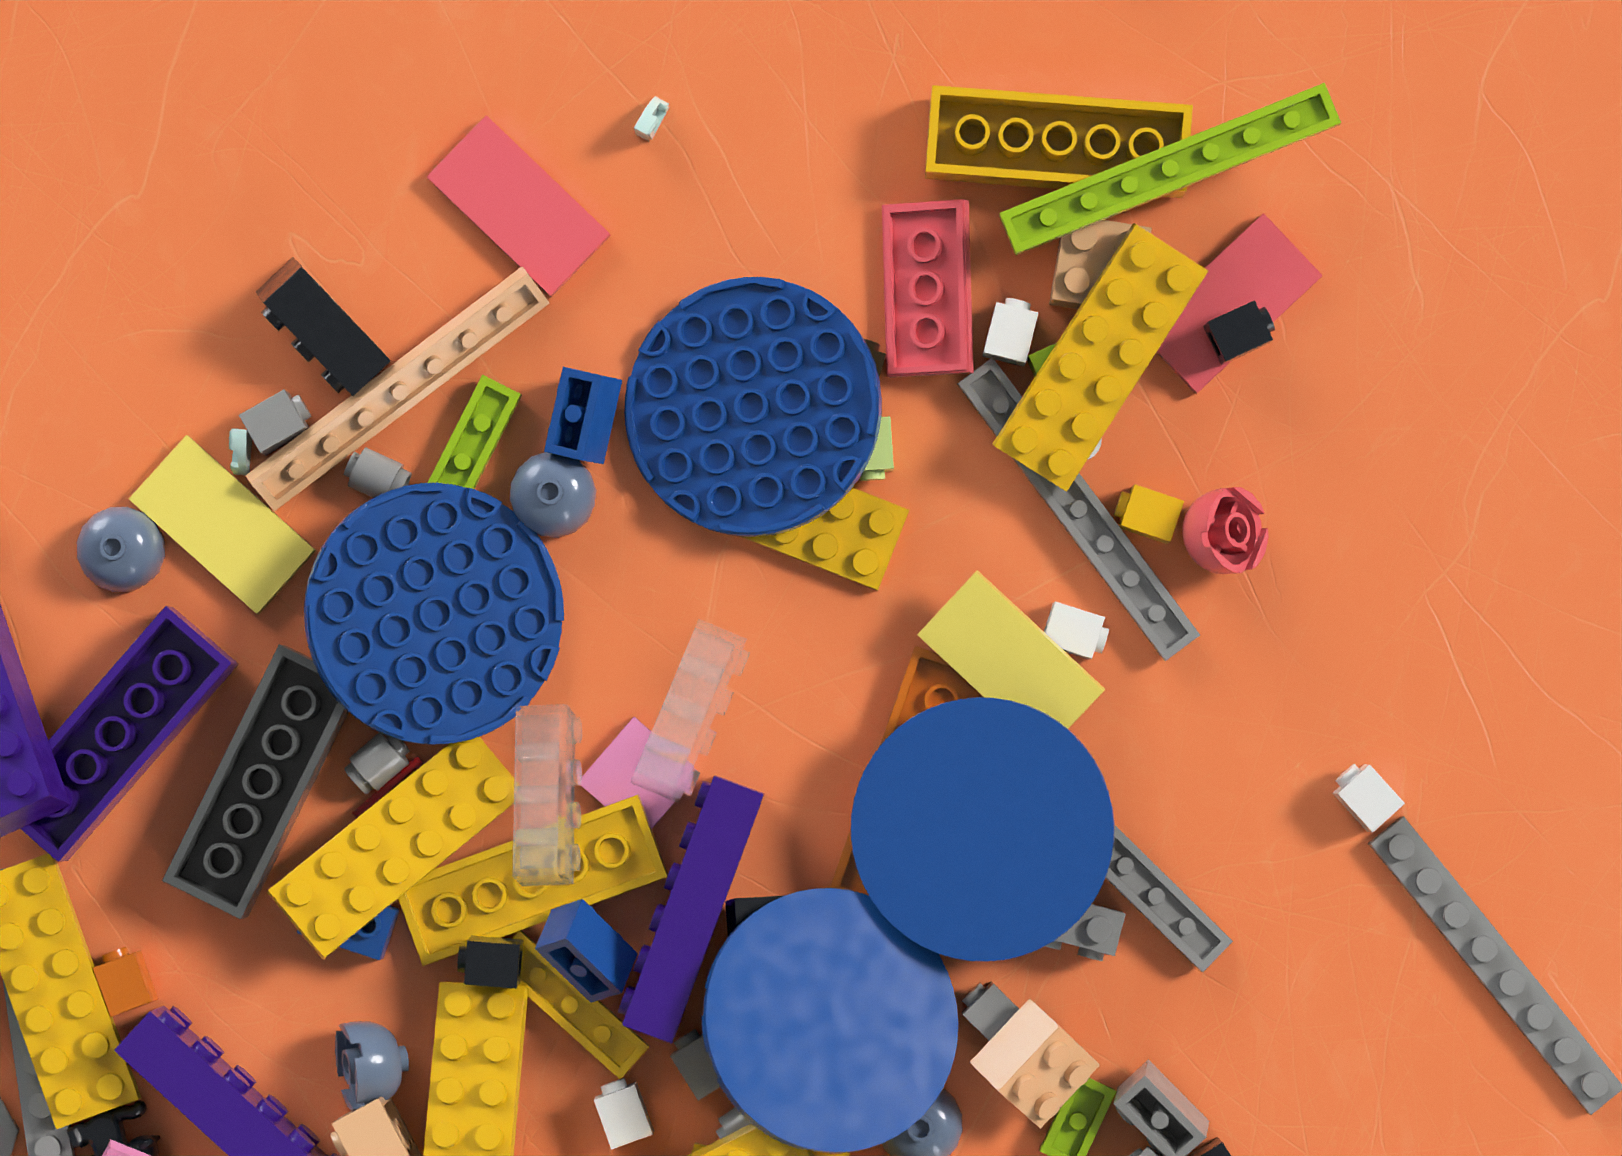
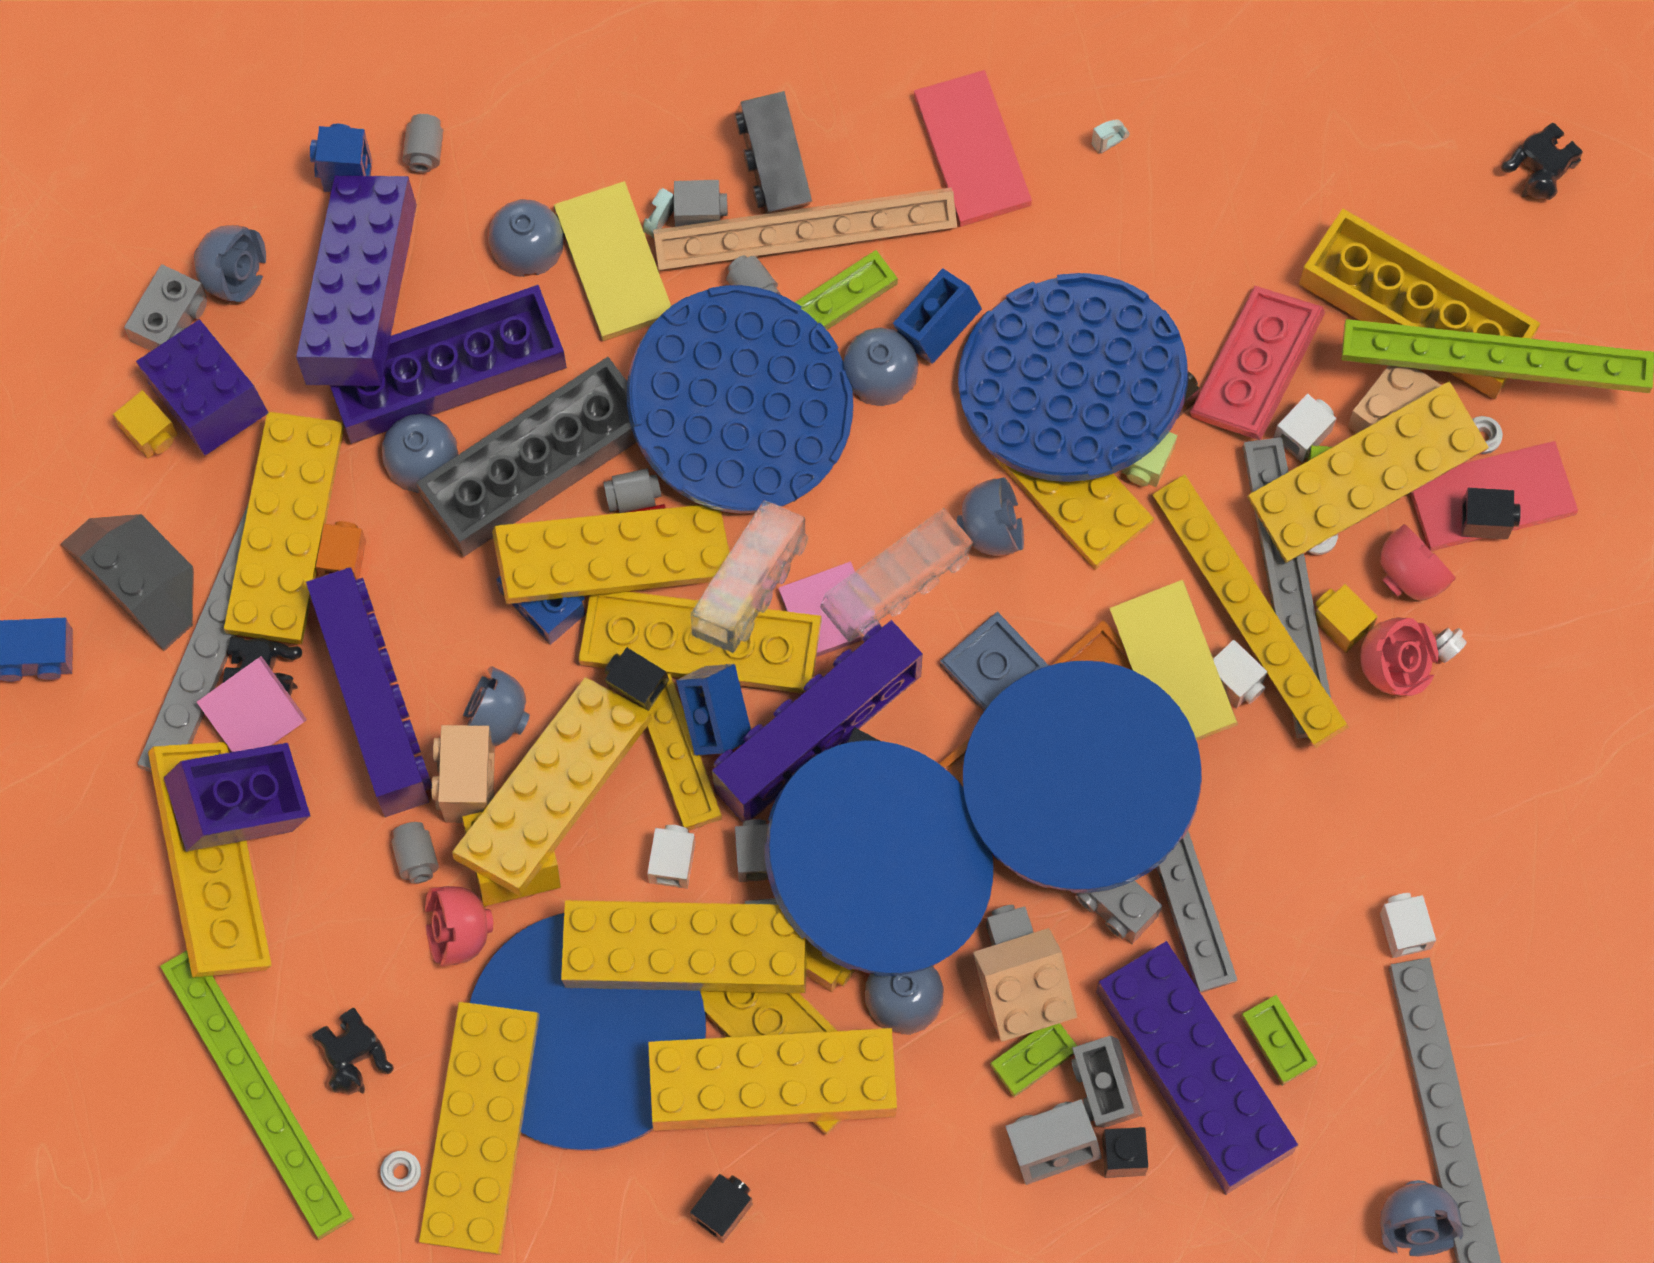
camera: 25 degrees right, 15 degrees down
none -> sand blue cylinder [381,413,459,493]
none -> sand blue tile [940,611,1049,711]
none -> sand blue cylinder [957,477,1024,556]
none -> dark purple brick [1096,941,1298,1195]
none -> yellow plate [1152,474,1349,748]
none -> lime plate [1241,995,1318,1086]
none -> coral cylinder [1380,524,1456,600]
none -> sand blue cylinder [1380,1180,1464,1257]
none -> white plate [1435,628,1467,663]
none -> white plate [1472,416,1503,454]

